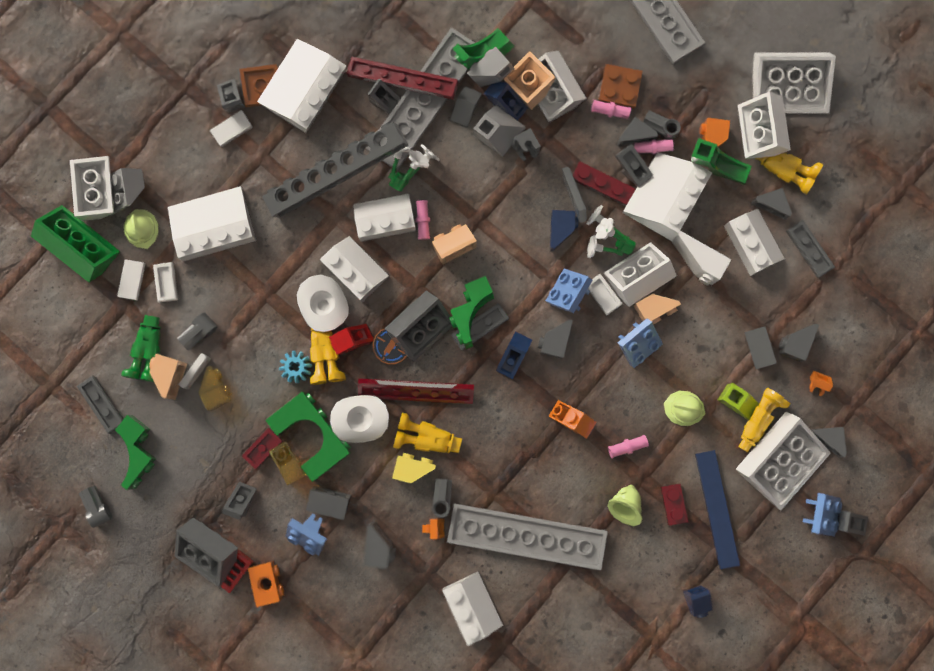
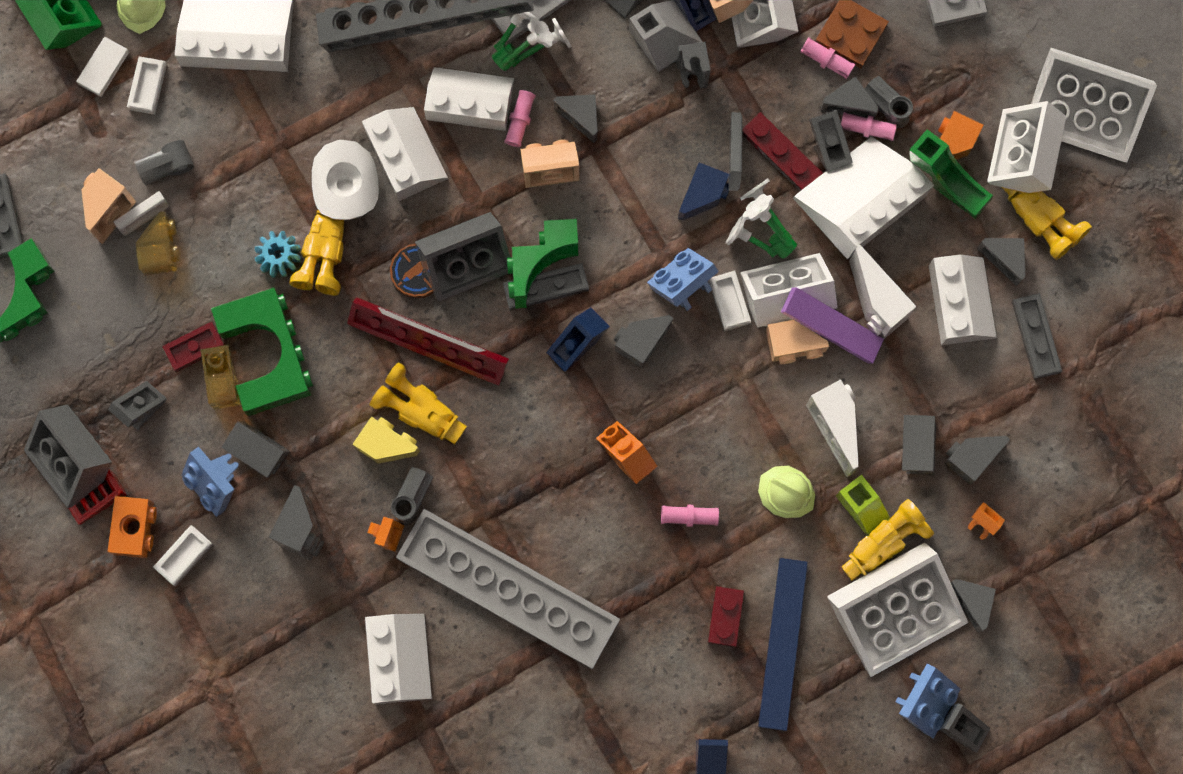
camera: 20 degrees right, 5 degrees down
green piece [121,315,161,382] -> none
red slope [329,324,374,355] -> none
white hat [330,395,389,443] -> none
yellowish green piece [607,485,642,526] -> none
medium blue plate [618,318,663,368] -> none
none -> white tile [153,525,213,586]
none -> dark grey slope [553,95,598,143]
none -> medium lavender tile [781,287,884,364]
none -> white slope [806,380,858,477]

